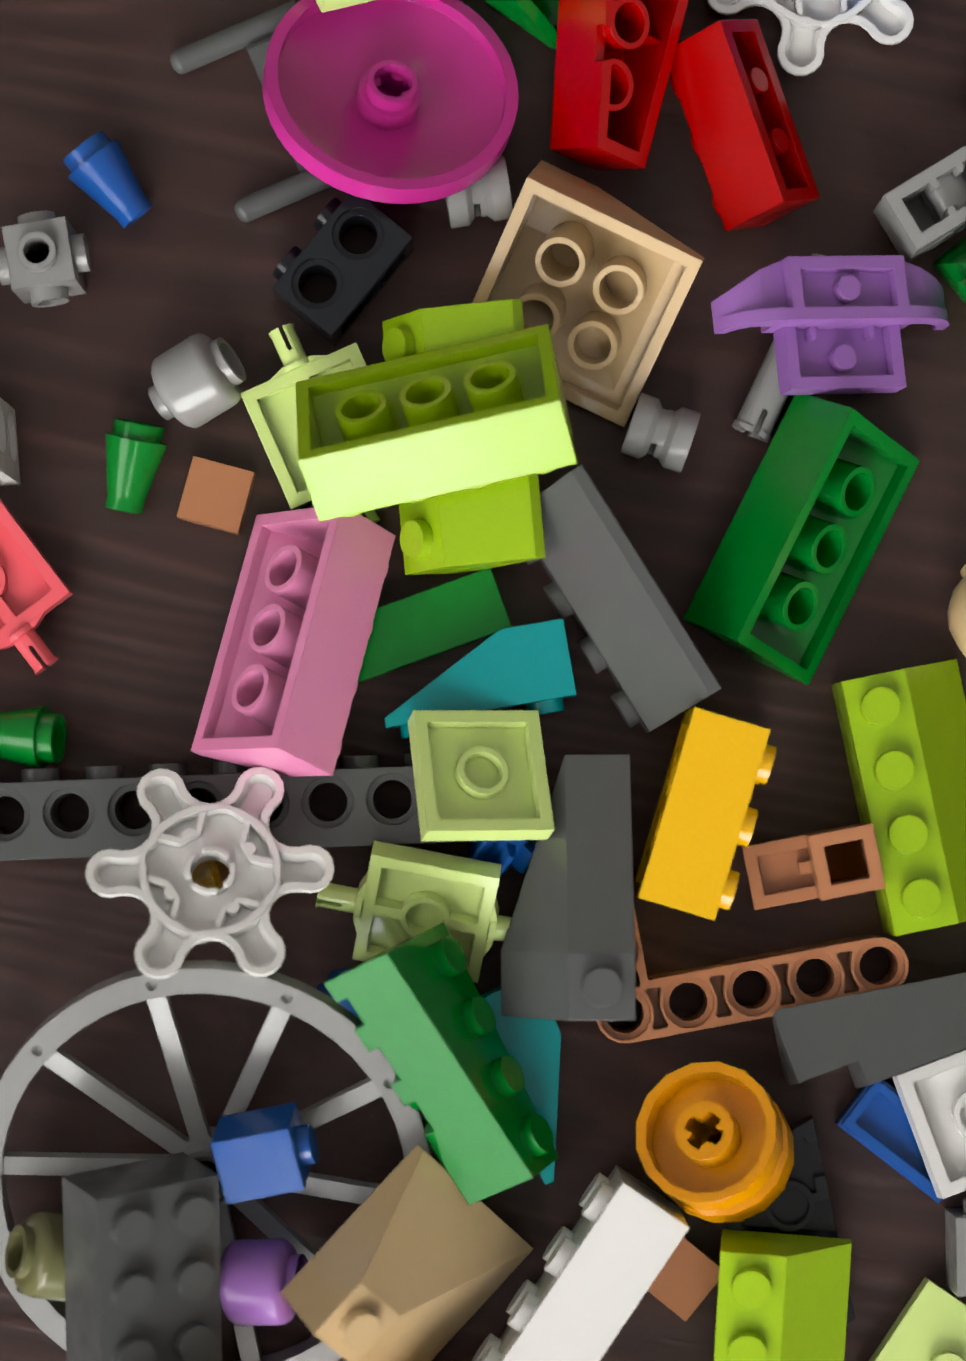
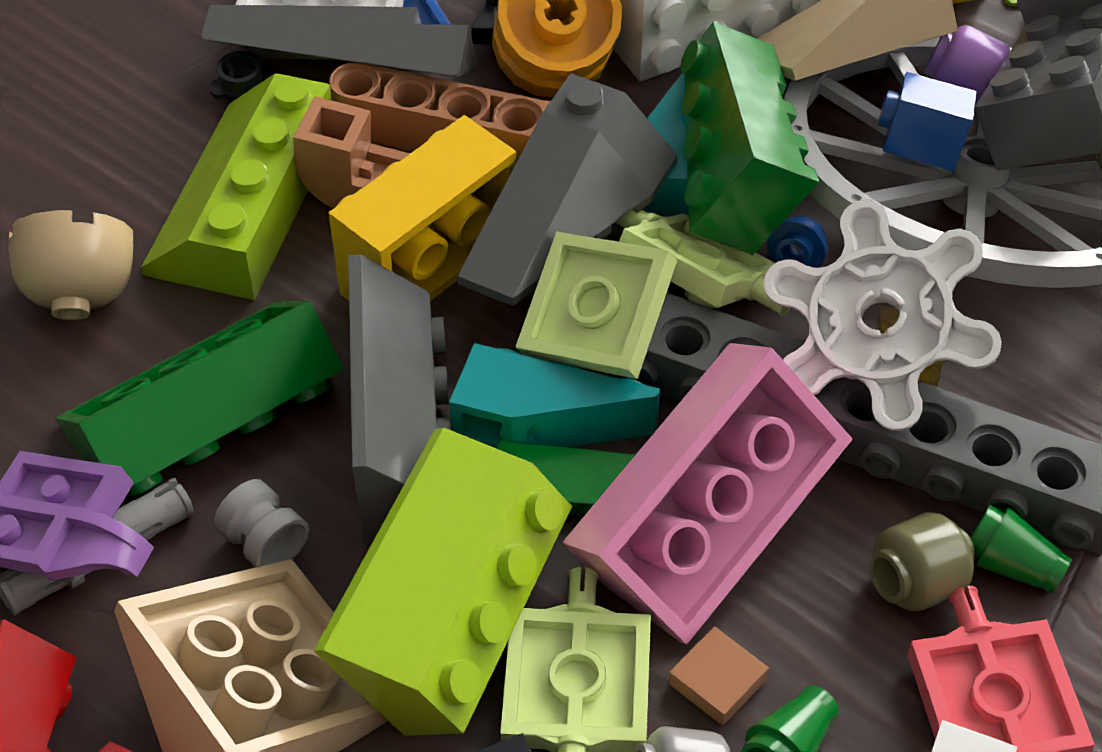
camera: 150 degrees left, 35 degrees down
lime slope [295,324,577,522] -> none
none -> olive head [869,512,975,612]

